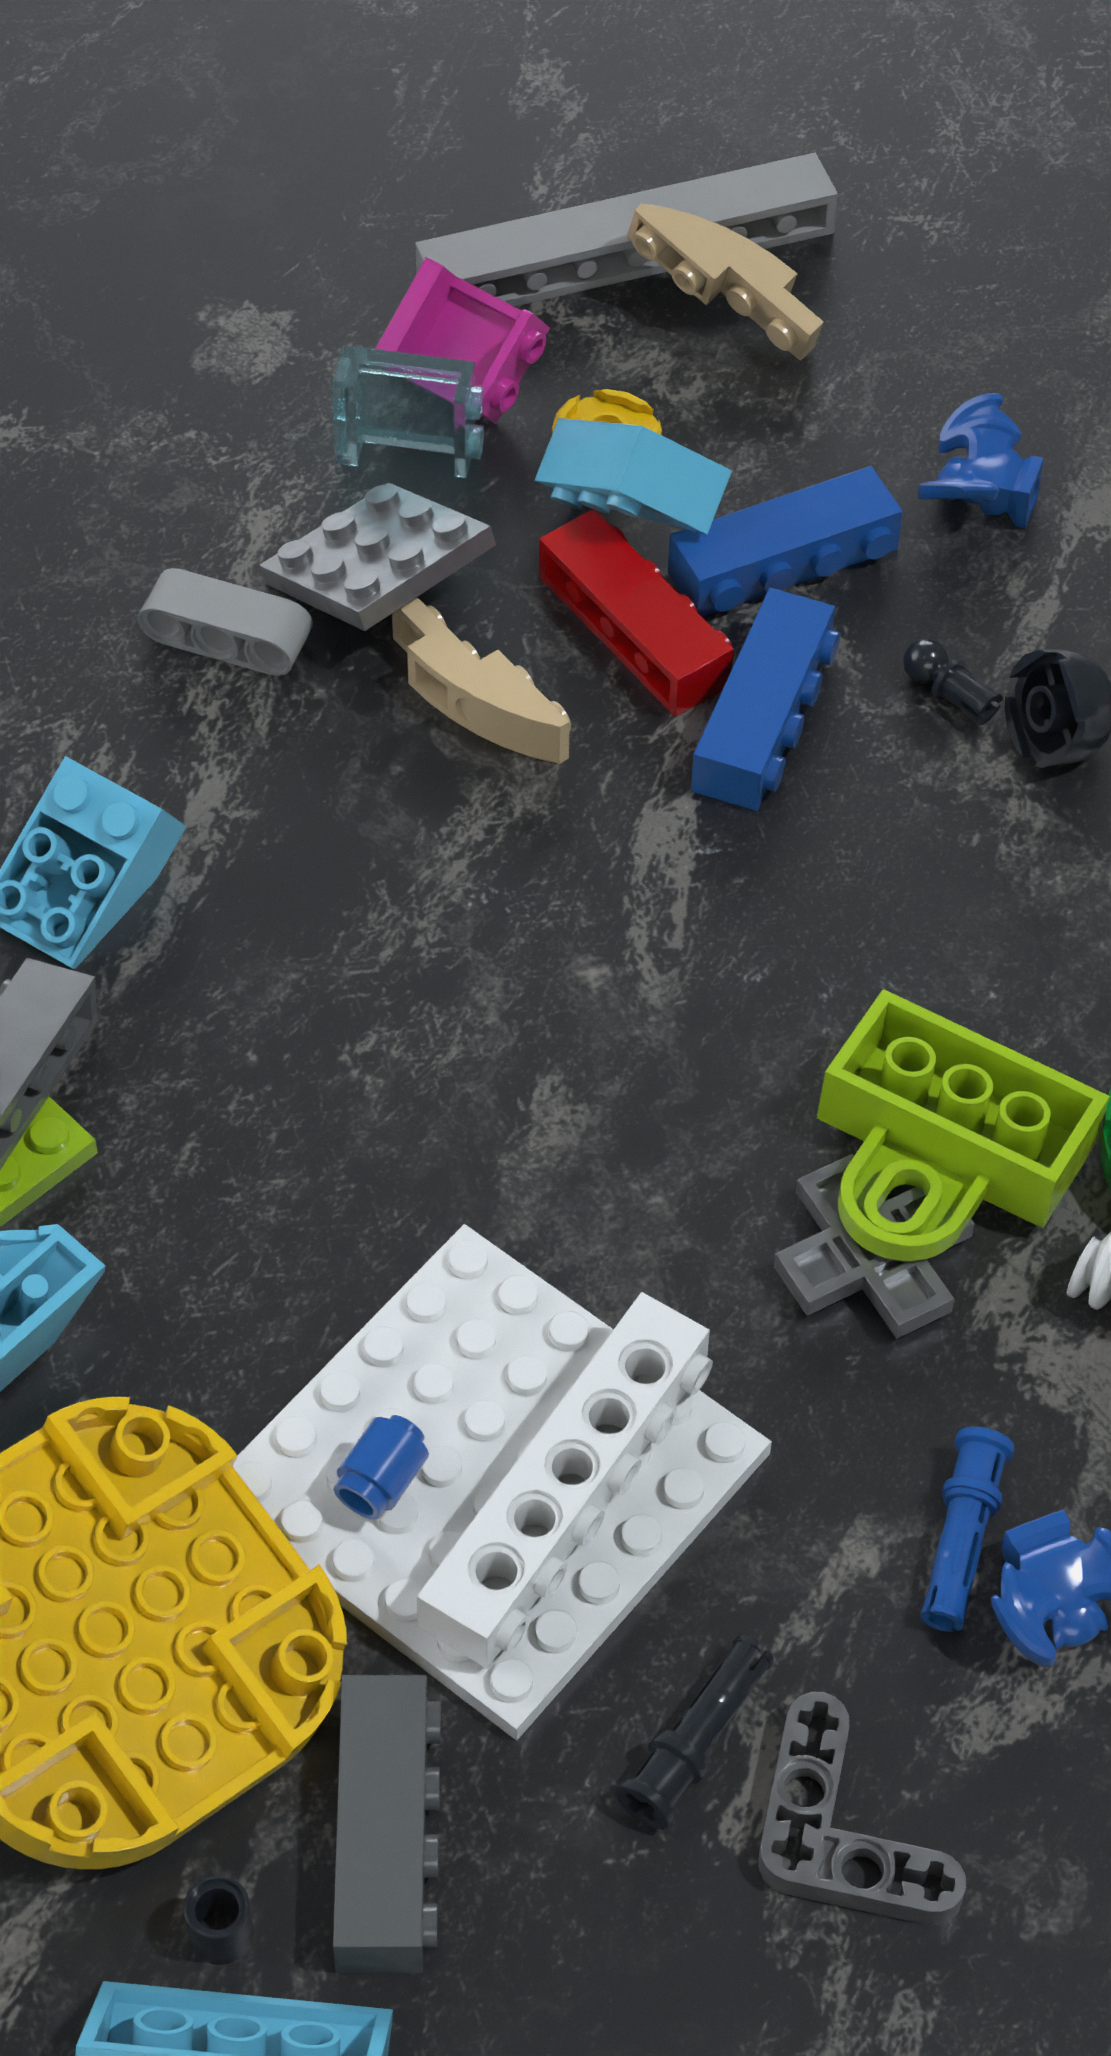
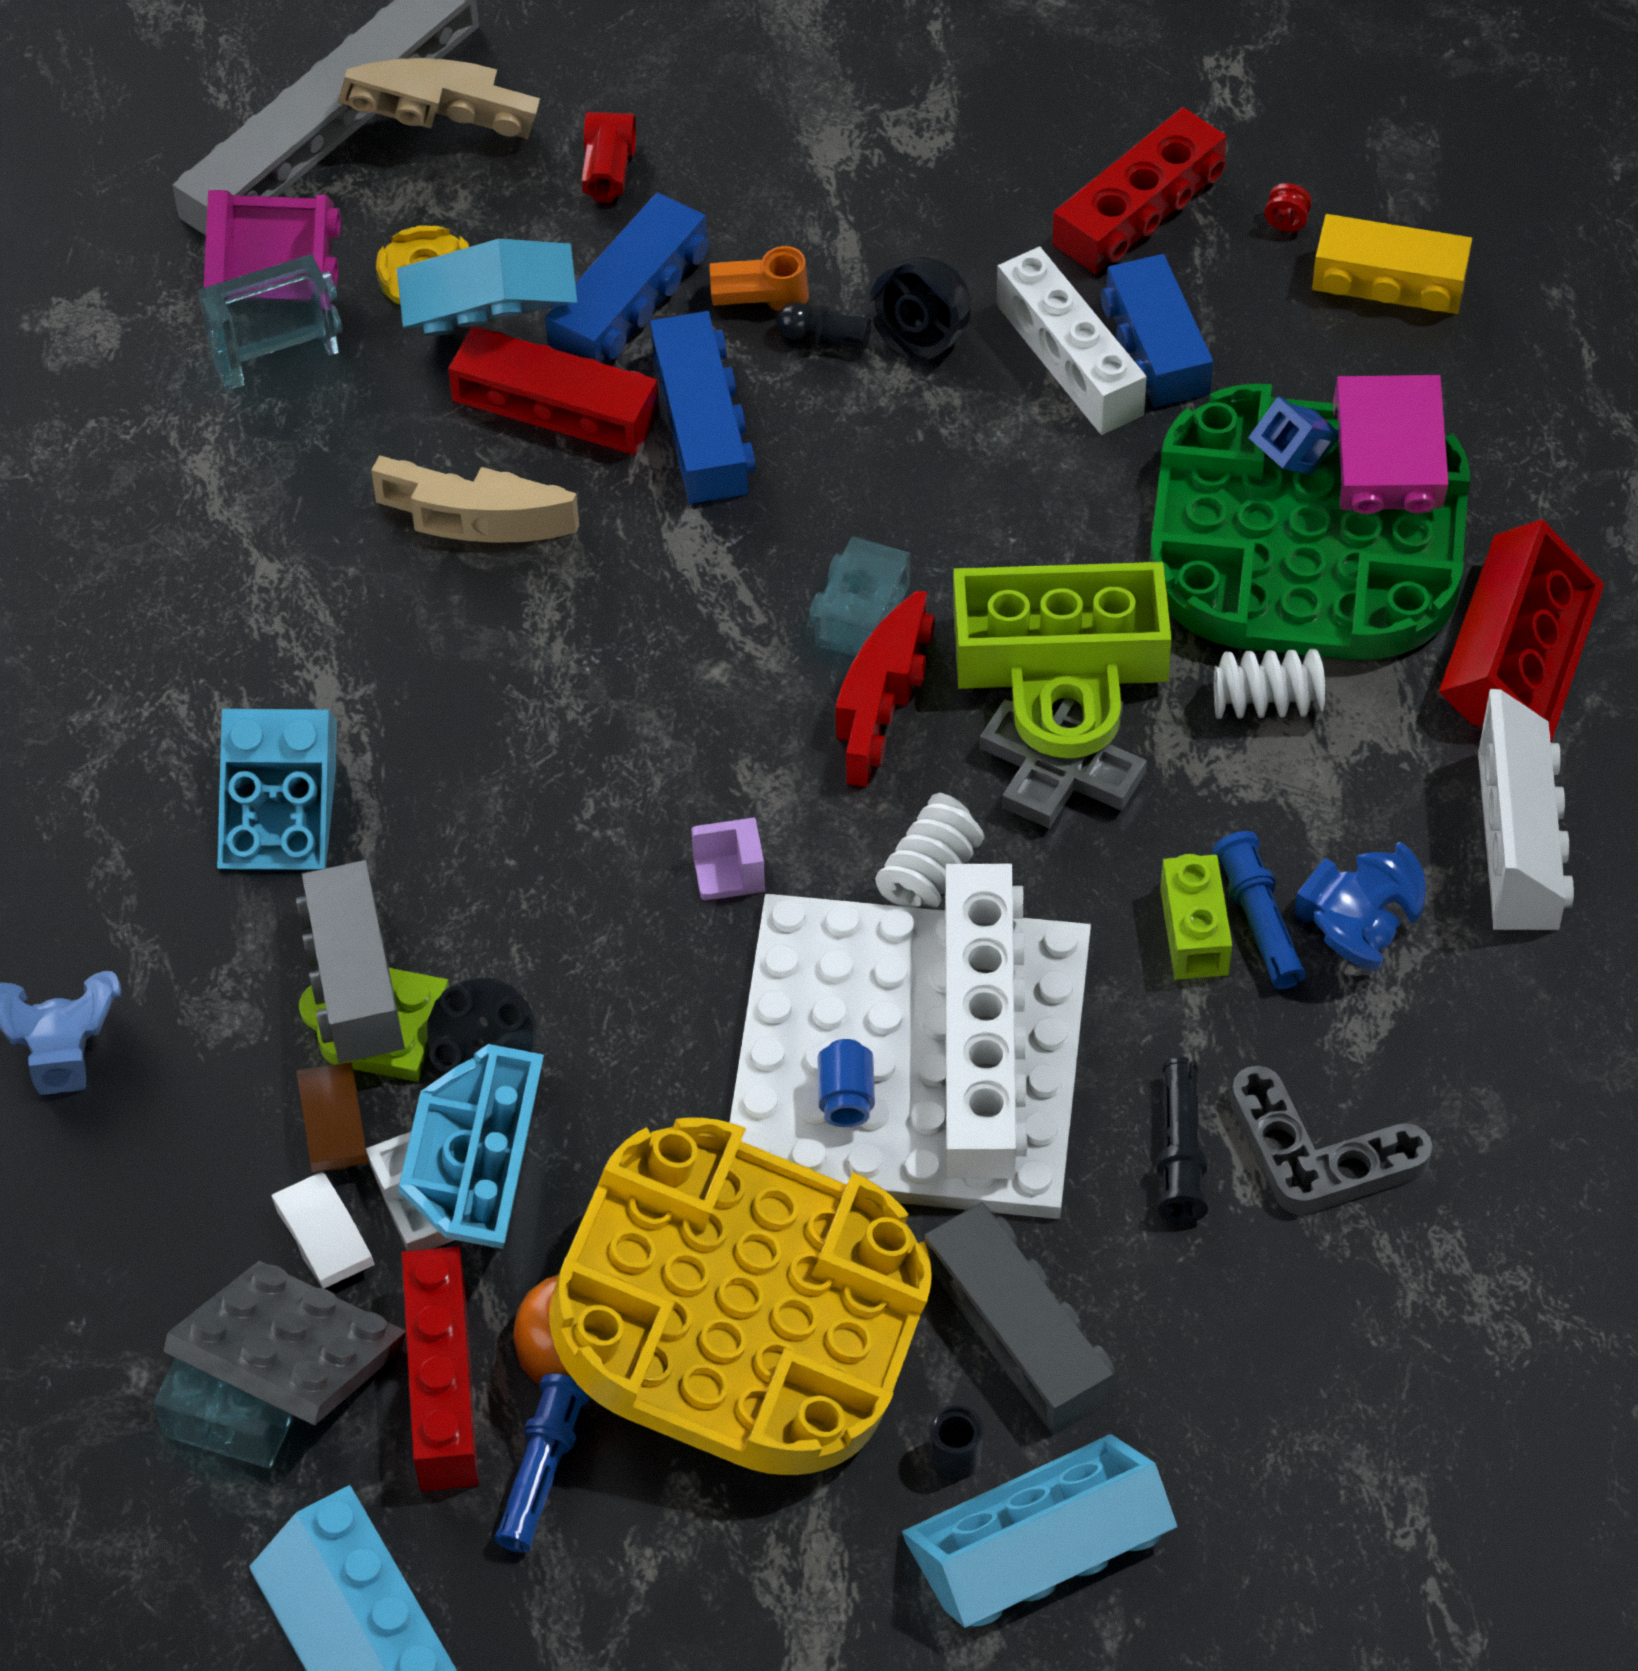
camera: 30 degrees left, 0 degrees up
light grey beam [137,568,313,676] -> none
flat silver plate [259,483,496,631] -> none
blue animal [917,393,1044,529] -> none
none -> black plate [427,977,536,1073]
none -> red piece [582,112,636,203]
none -> lavender panel [691,817,765,901]
none -> orange piece [710,246,809,311]
none -> clear light blue brick [809,536,910,657]
none -> red slope [835,591,935,787]
none -> white piece [875,792,984,909]
none -> lime brick [1160,854,1232,980]

